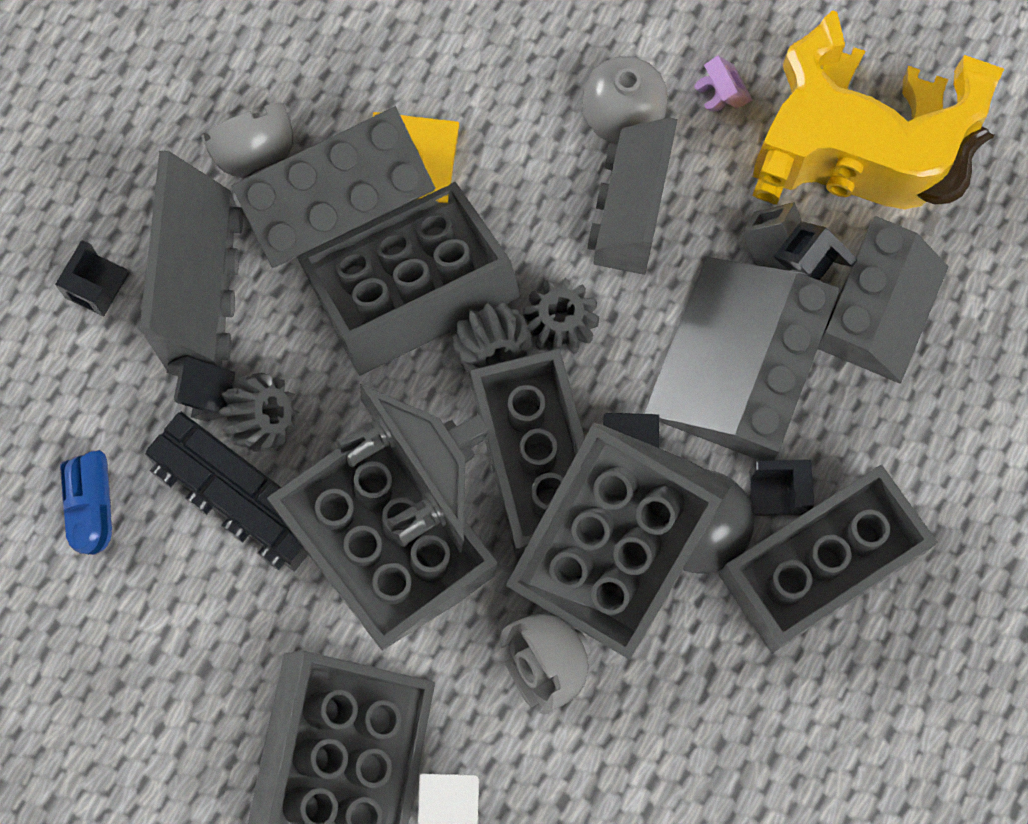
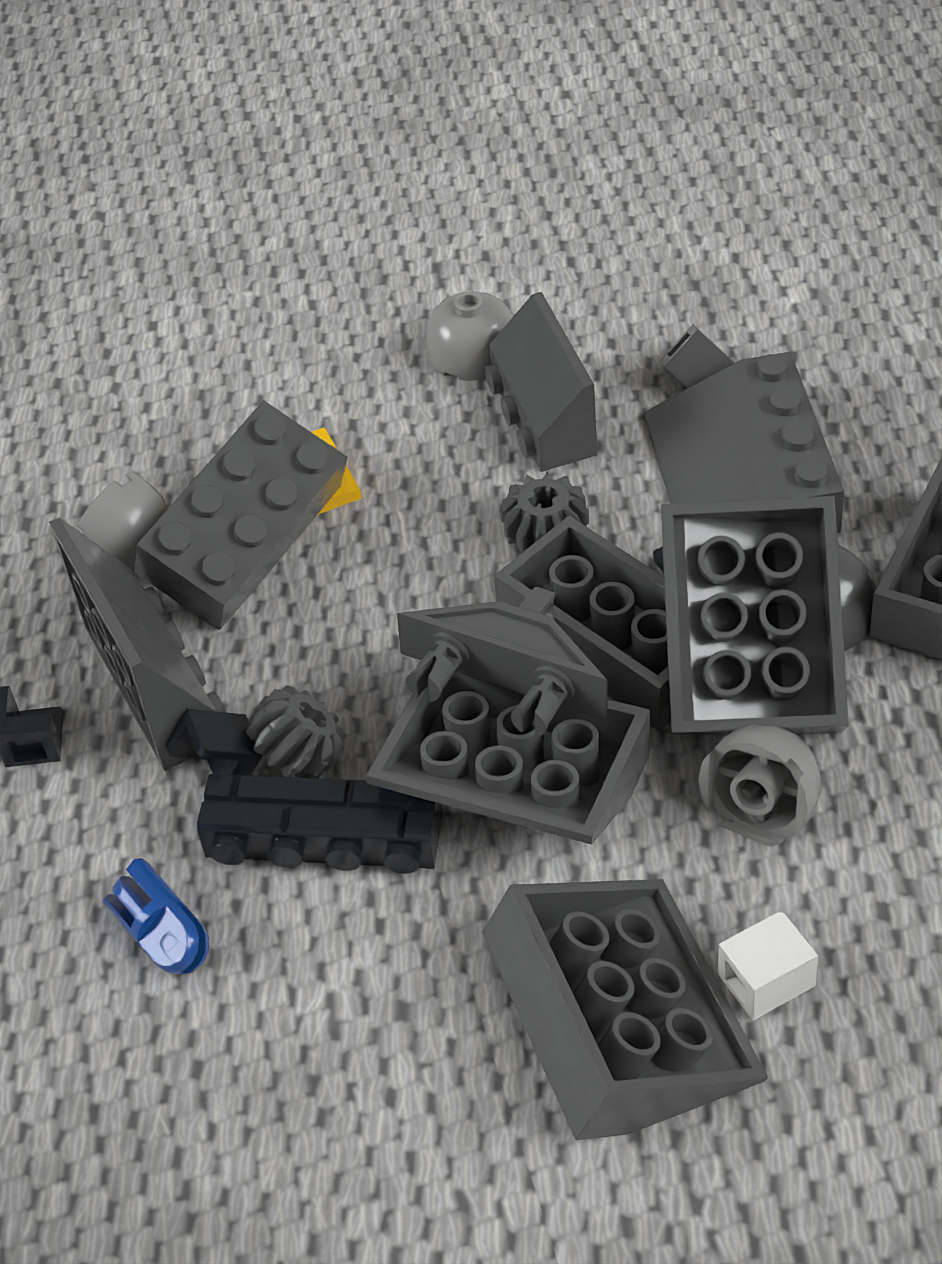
camera: 25 degrees left, 25 degrees down
dark grey slope [297,181,521,376] -> none
dark grey gear [452,303,533,373] -> none
lavender tile [694,55,752,112] -> none
black panel [749,460,815,516] -> none
yellow piece [752,10,1004,210] -> none
black panel [774,221,858,280] -> none
dark grey slope [818,216,949,384] -> none

